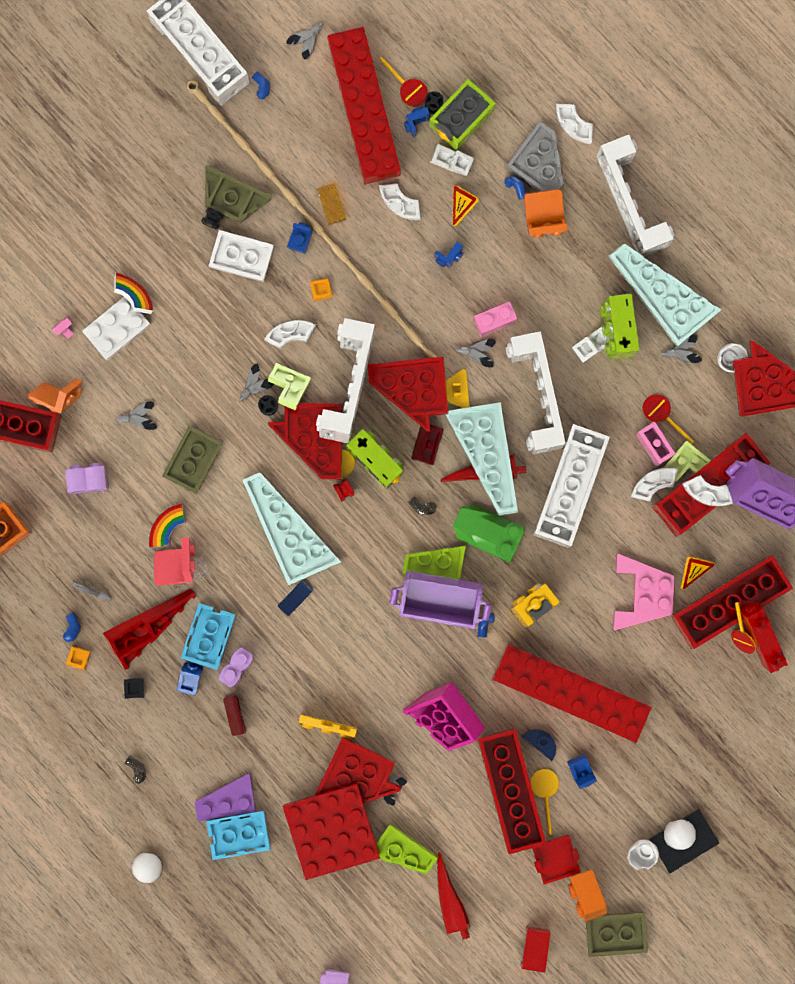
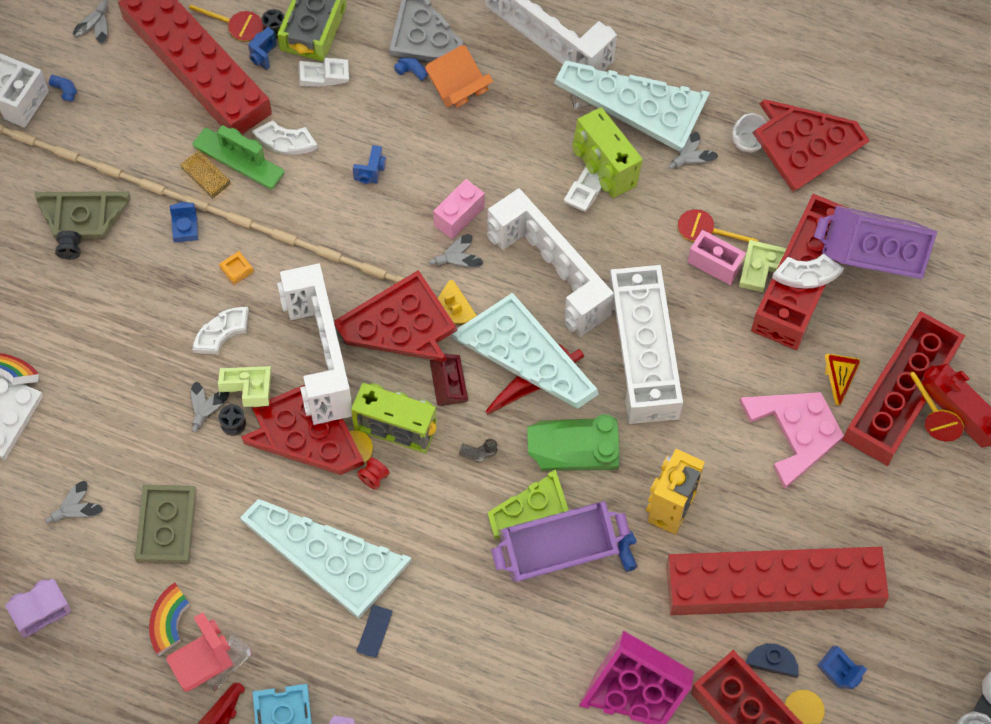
camera: 25 degrees left, 20 degrees down
white plate [209,230,274,282] -> none
piece [452,185,479,226] -> none
white tile [631,467,678,501] -> none
none -> bright green bracket [192,125,284,190]

